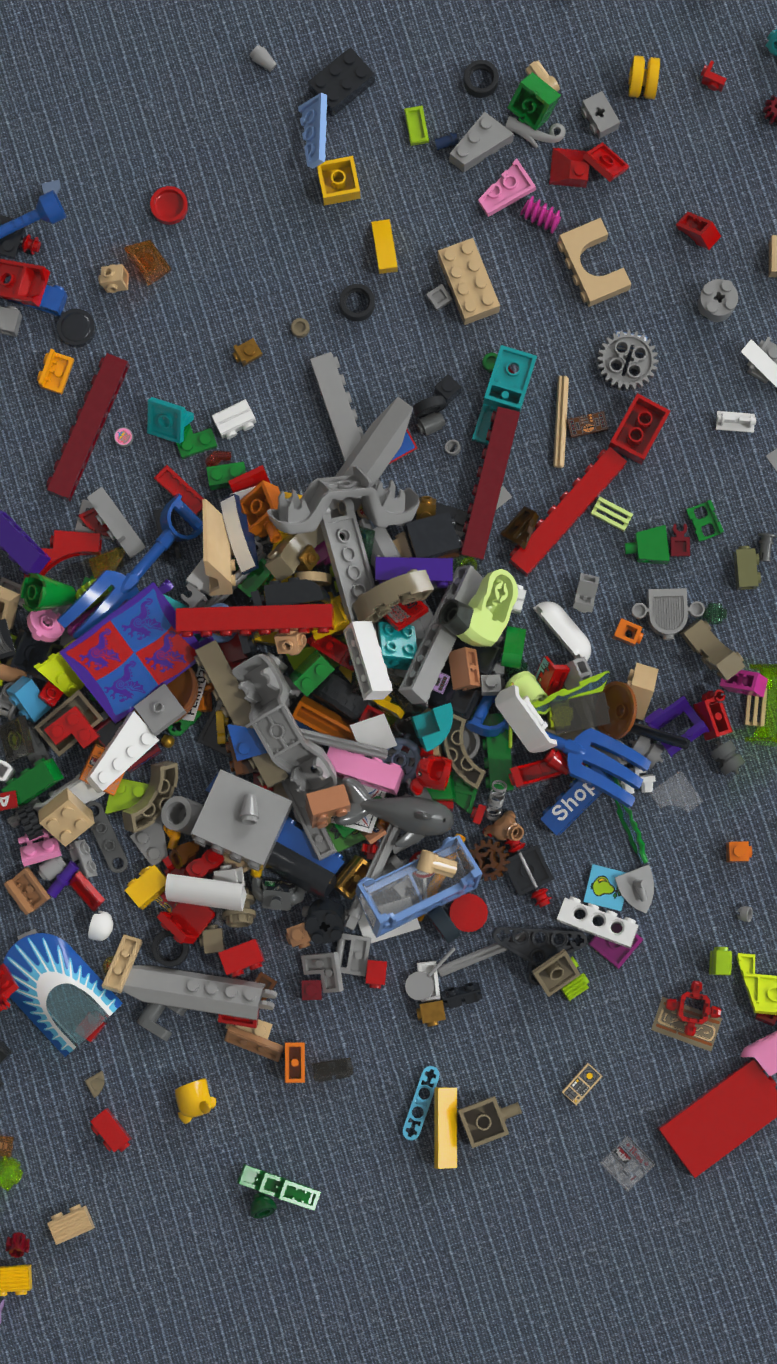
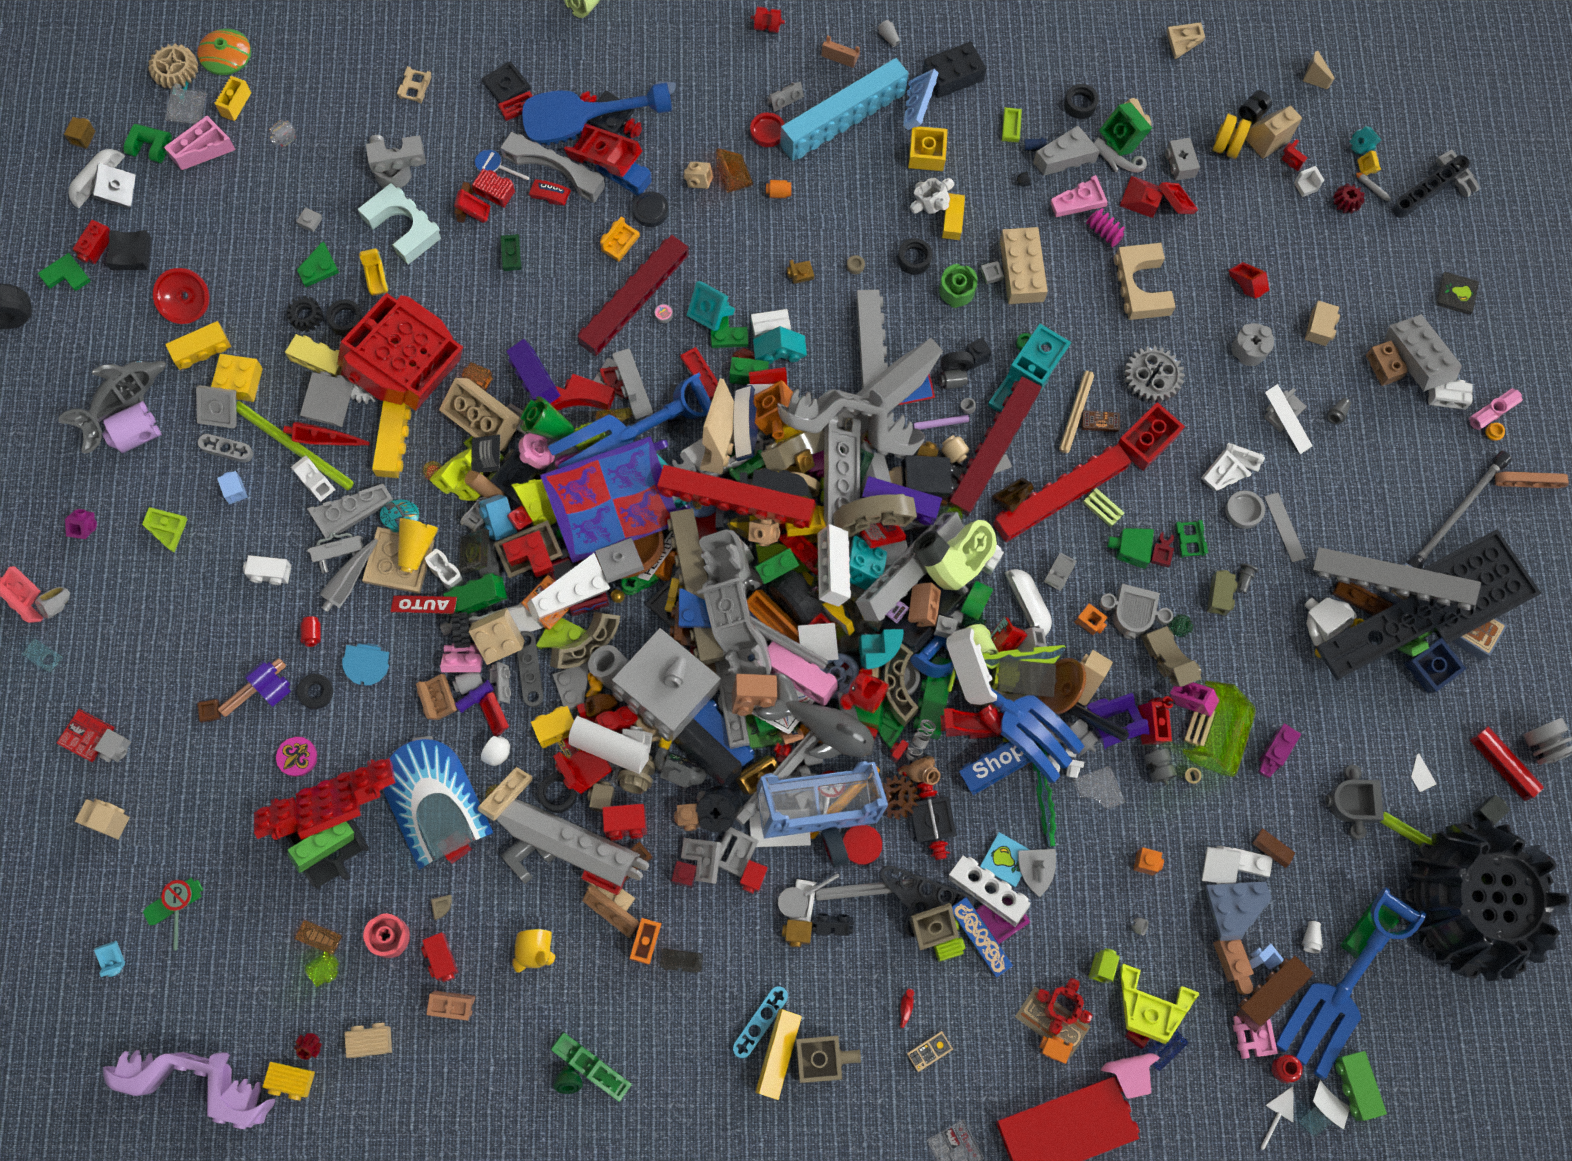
camera: 10 degrees right, 10 degrees down
tan piece [416,850,457,878] -> none
none -> coral brick [363,914,410,958]
none -> nougat hinge [427,991,475,1021]
none -> red wheel [751,6,785,33]
none -> teal brick [753,326,807,364]
none -> orange brick [766,180,791,198]
none -> light grey hinge [767,82,804,112]
none -> medium azure brick [780,58,908,161]
none -> nougat hinge [822,35,860,68]
none -> red bar [900,988,914,1028]
none -> white piece [910,178,954,214]
none -> lavender bar [913,415,969,430]
none -> bright green brick [939,264,977,308]
none -> tan head [941,435,969,464]
none -> tile [952,897,1013,978]
none -> black hinge [1017,172,1031,187]
none -> orange brick [1039,1035,1074,1064]
none -> tan hinge [1185,768,1201,784]
none -> white wing [1201,450,1252,491]
none -> light grey piece [1225,491,1265,529]
none -> black wheel [1239,90,1272,124]
none -> tan slope [1245,106,1302,159]
none -> white panel [1294,166,1324,197]

